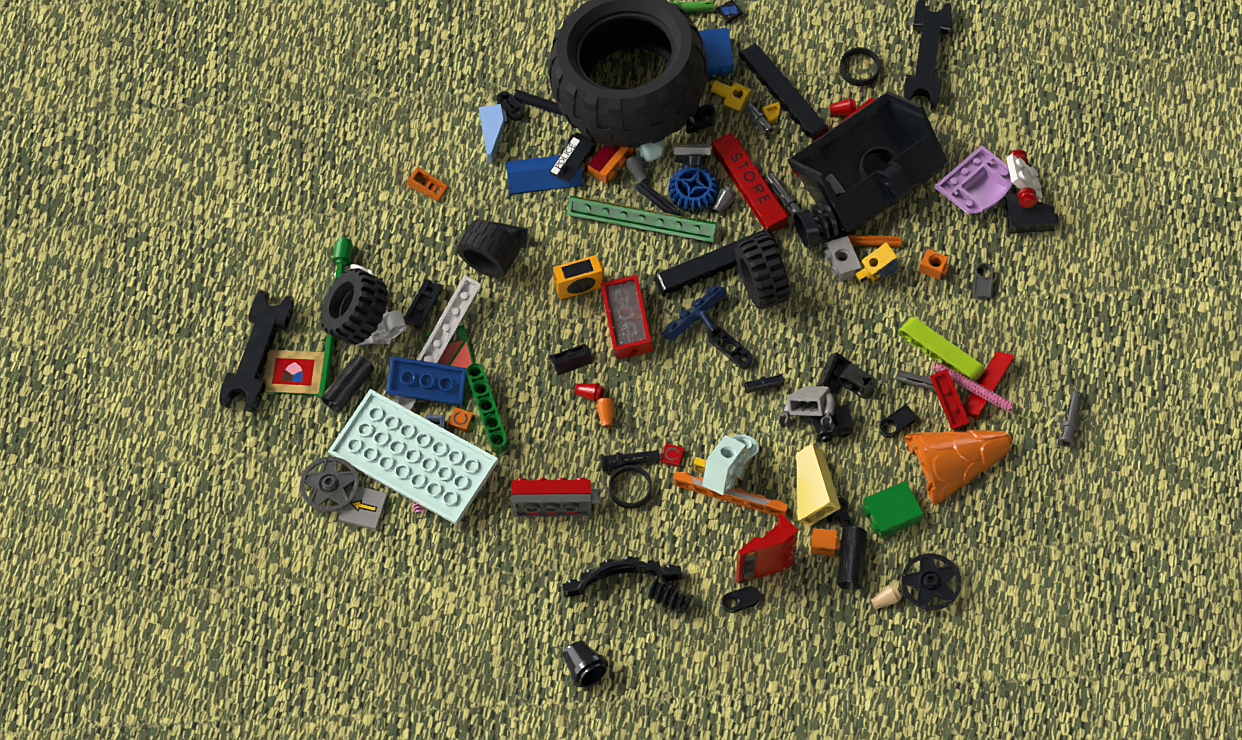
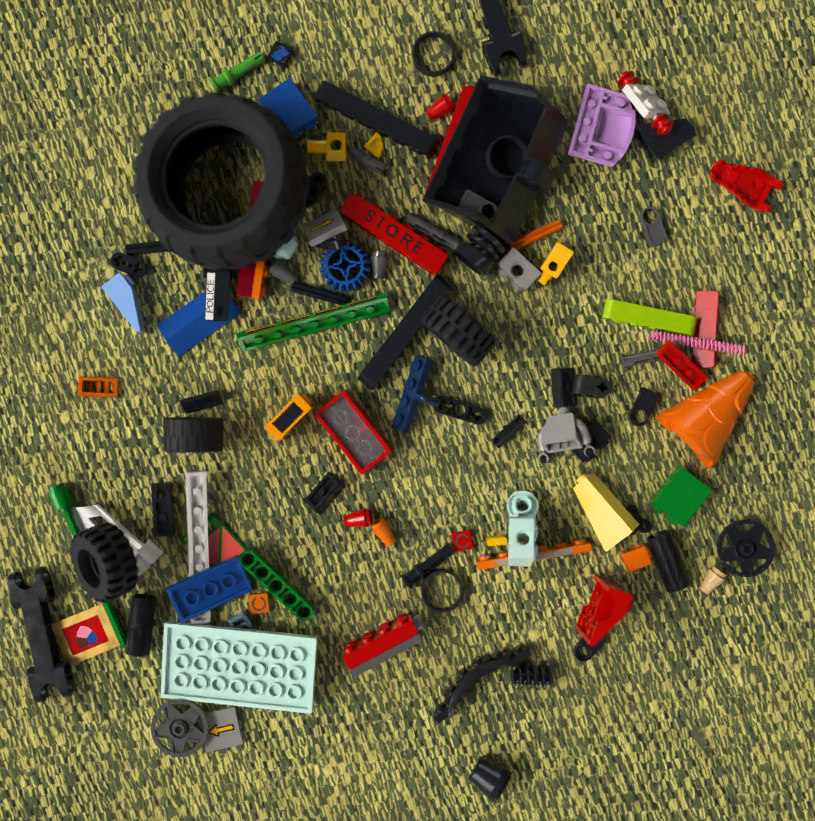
camera: 25 degrees left, 25 degrees up
orange brick [919,249,950,280] -> none
dark grey pin [1058,390,1083,448] -> none
none -> red animal [710,160,785,213]

